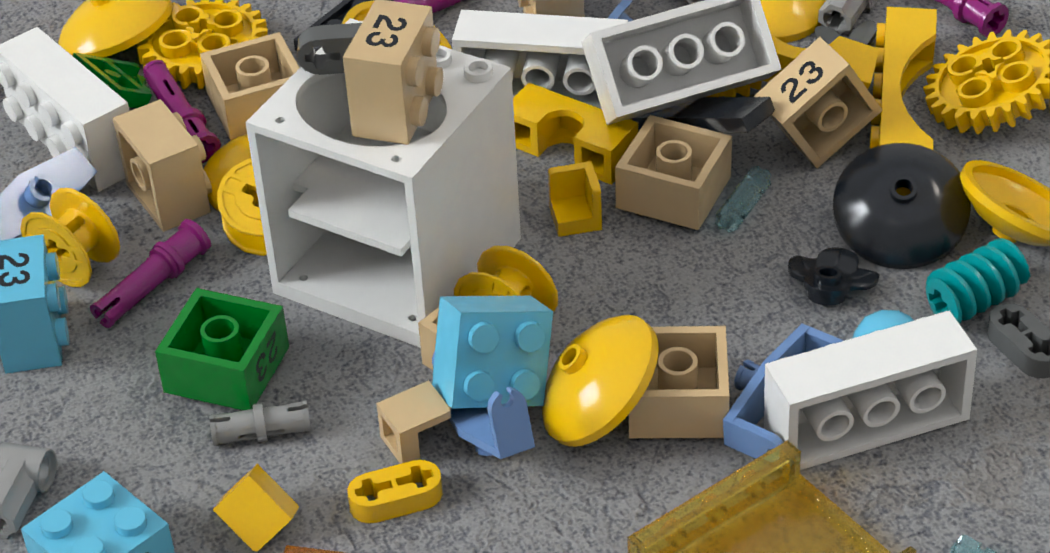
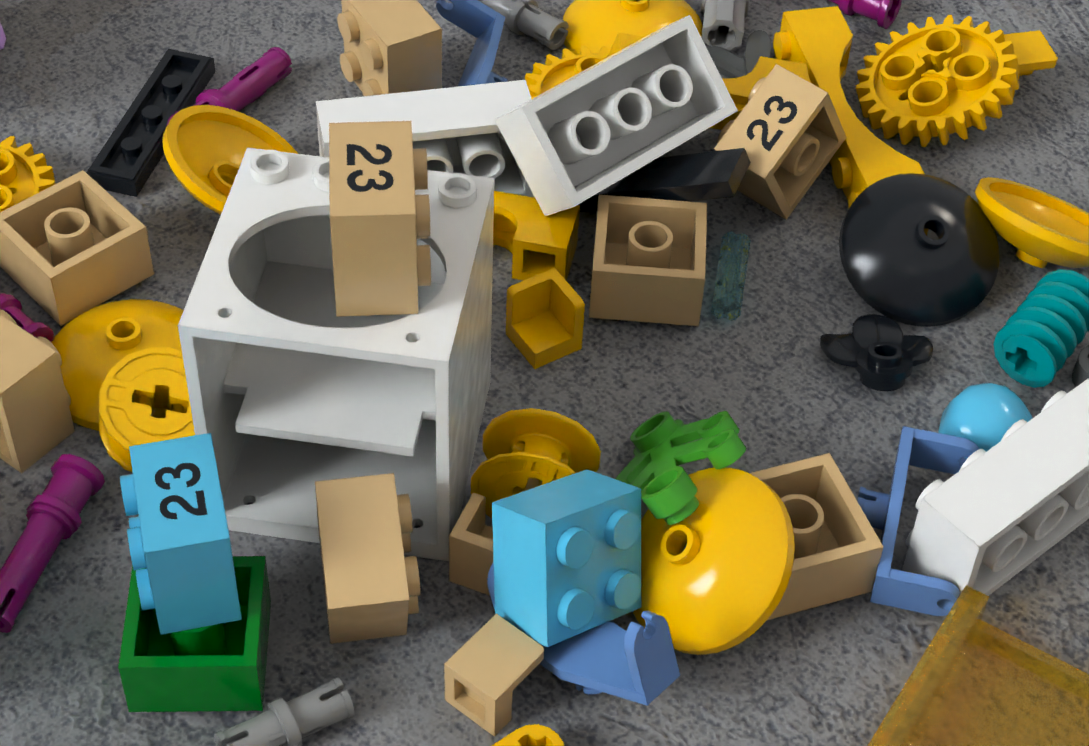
camera: 25 degrees left, 5 degrees up
dark grey beam [297,23,362,75] -> none
none -> medium azure brick [120,433,242,635]
none -> tan brick [315,473,420,644]
none -> bright green plant [615,411,746,525]

